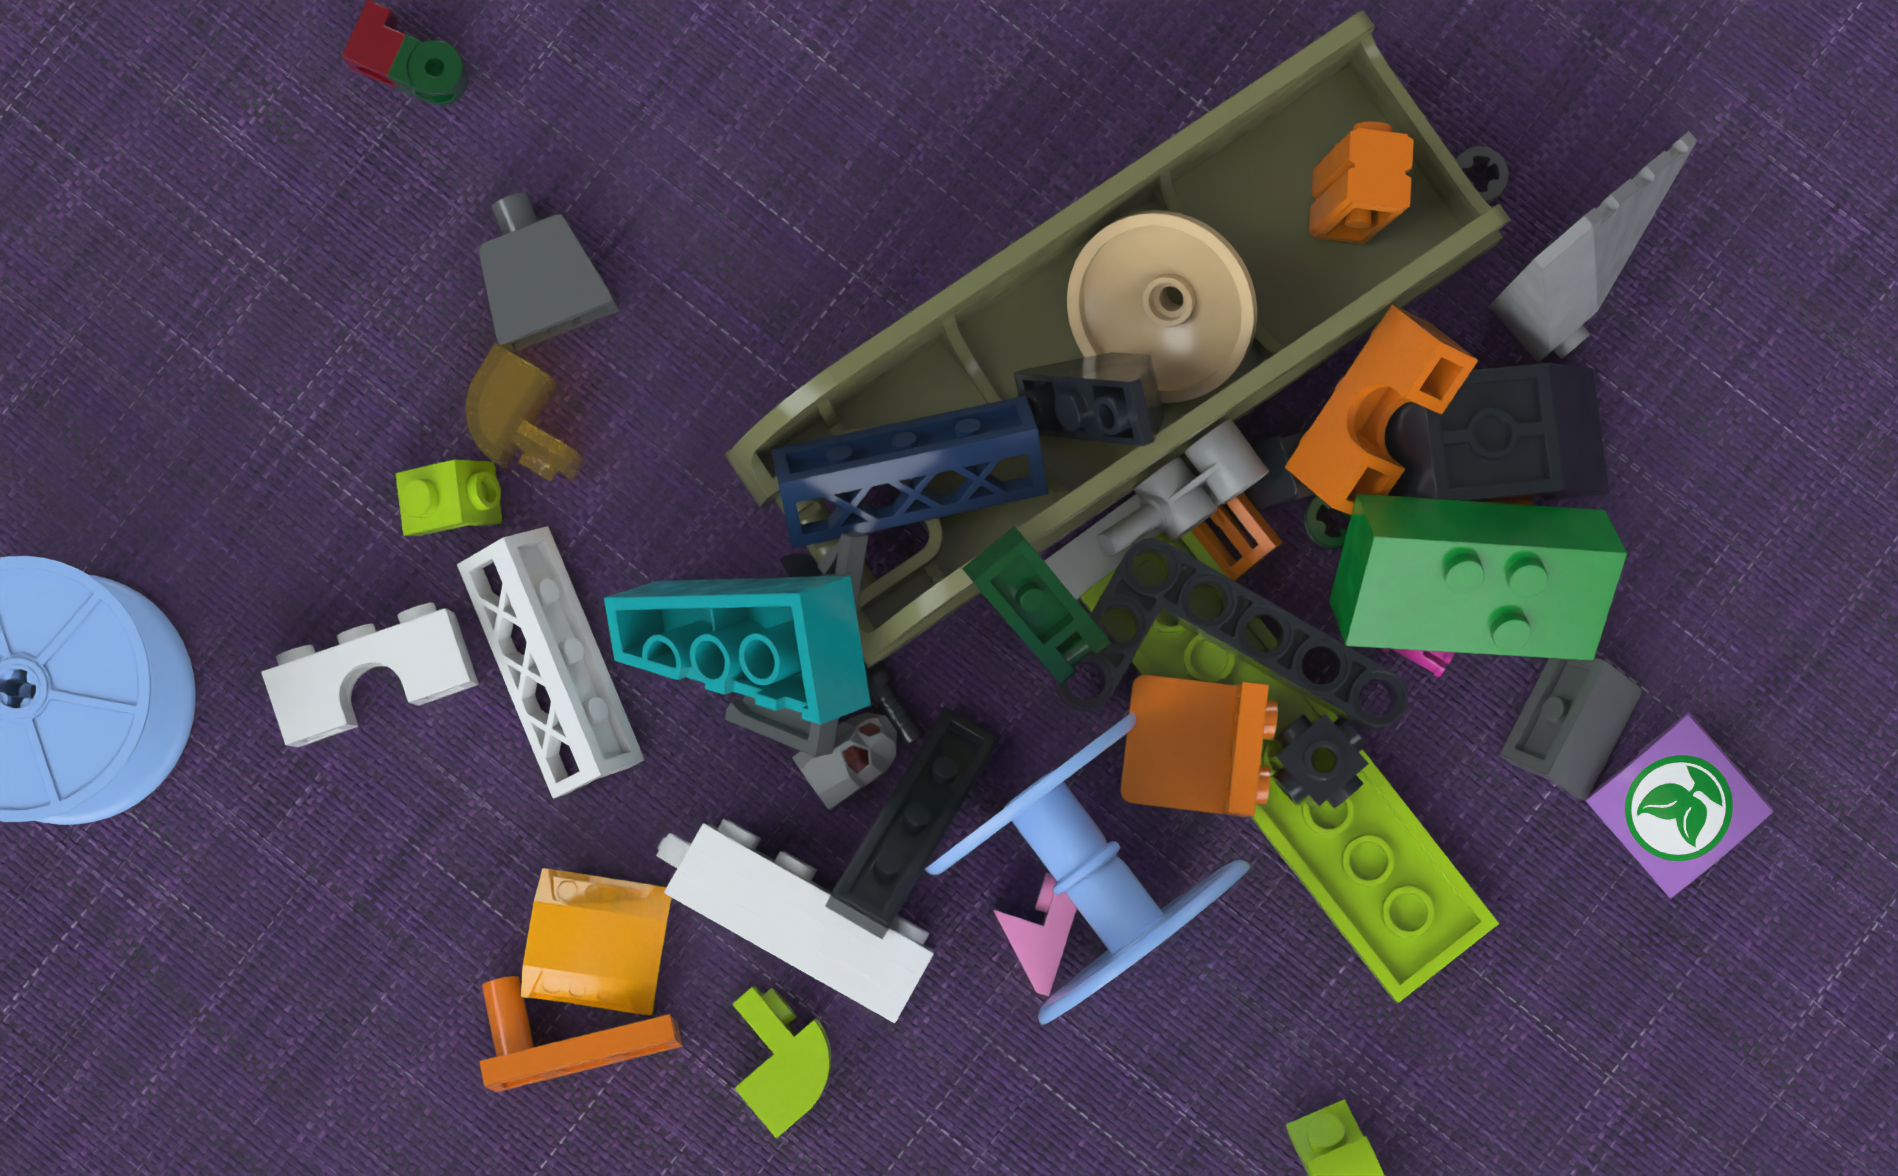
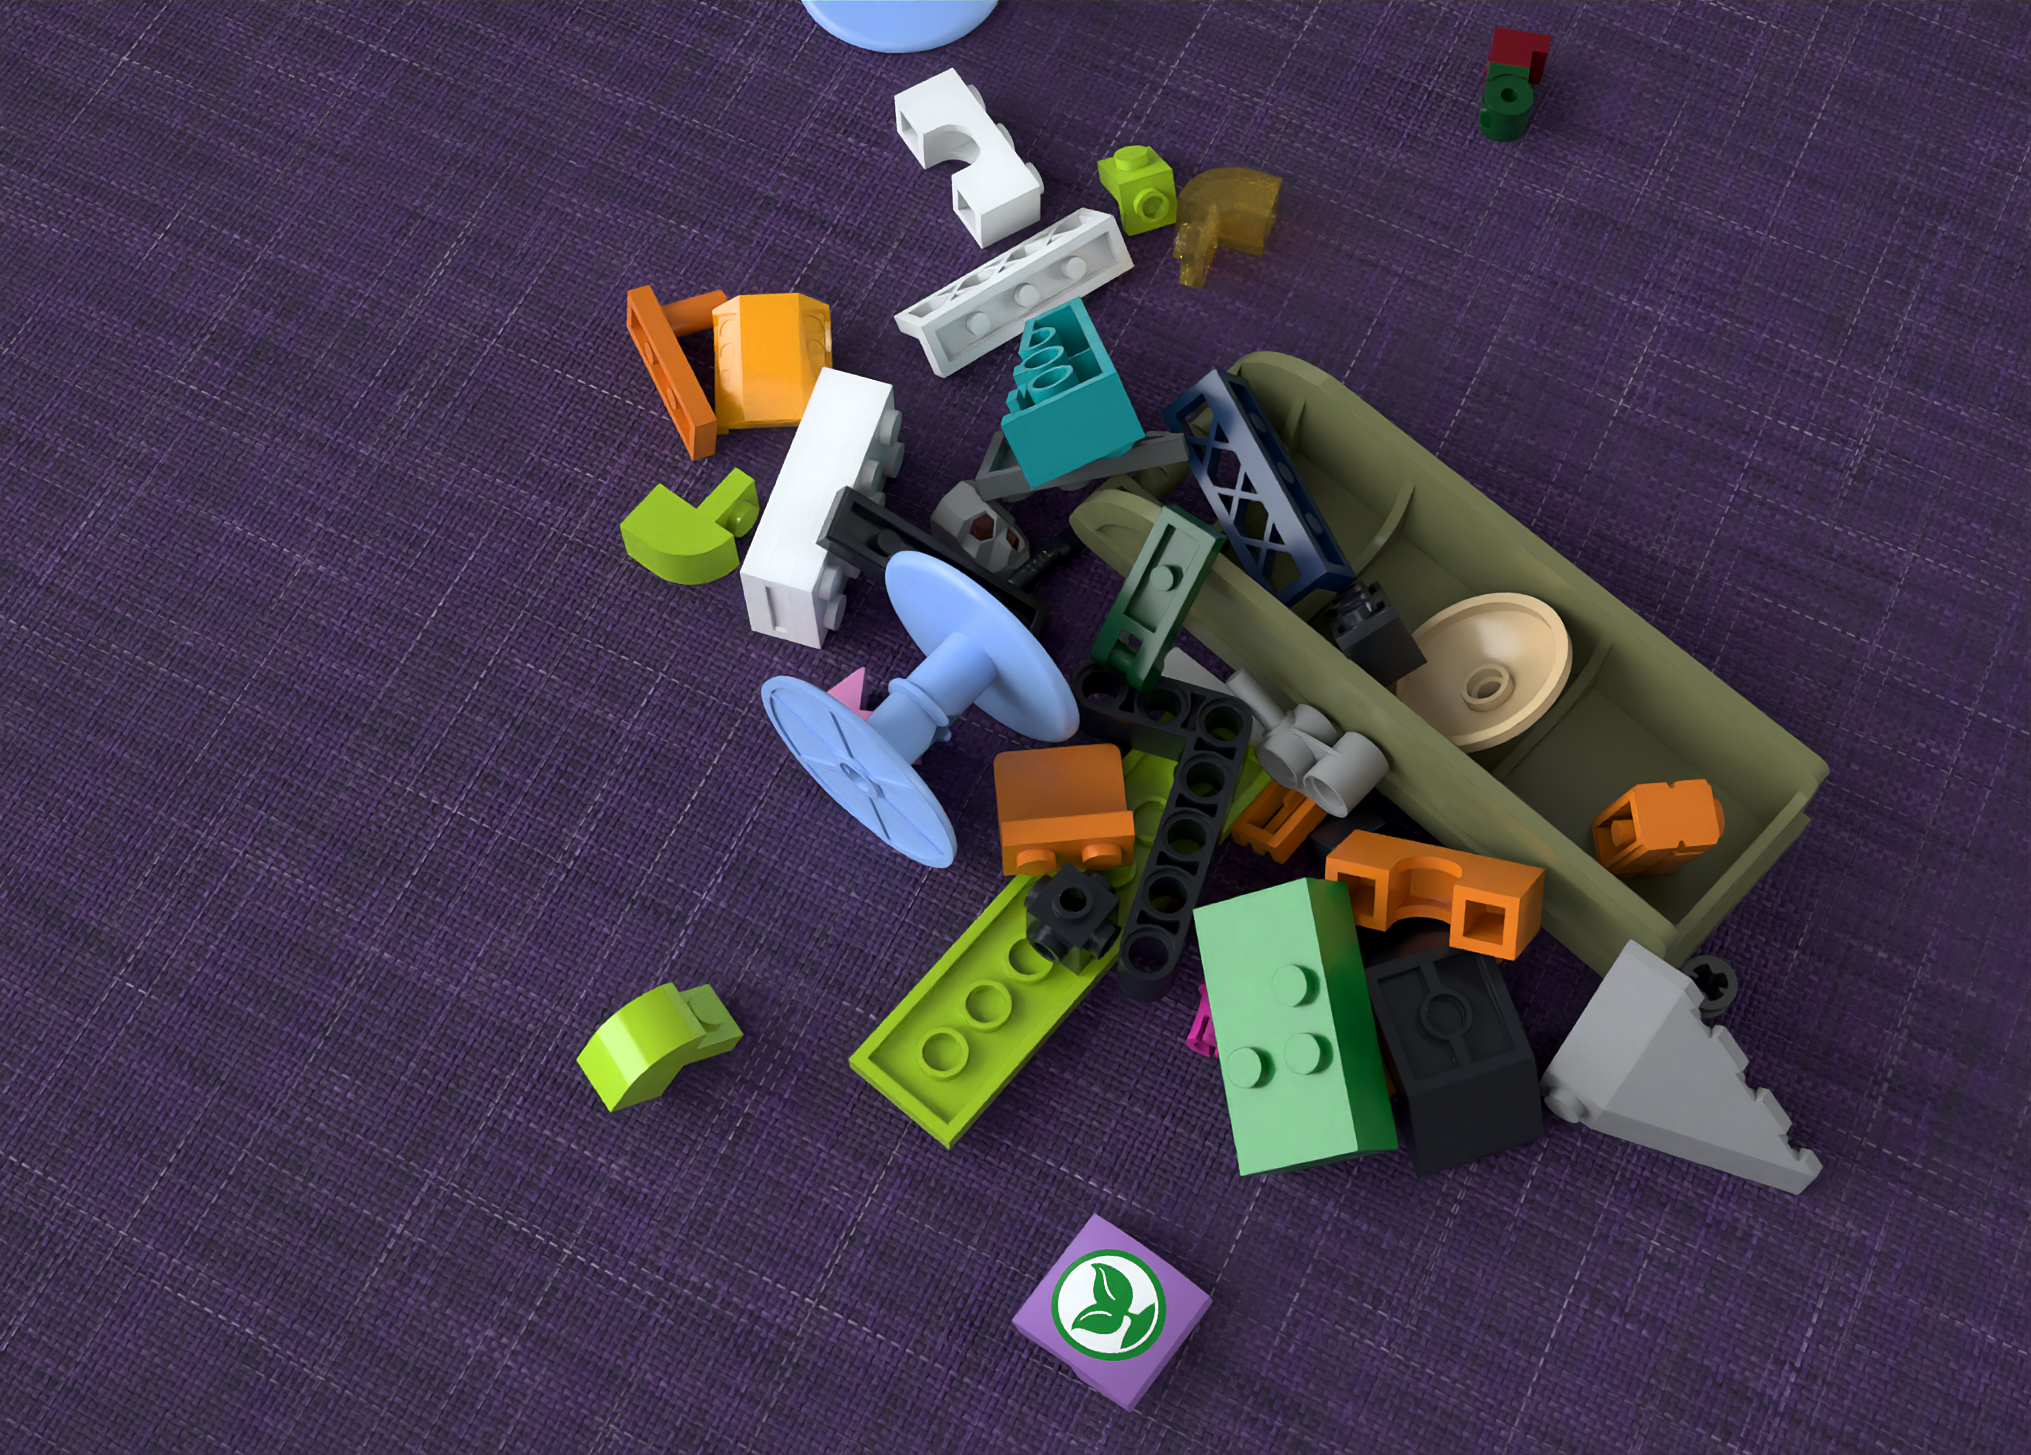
camera: 80 degrees right, 20 degrees down
dark grey torso [478,192,619,355] -> none
dark grey panel [1499,657,1642,801] -> none

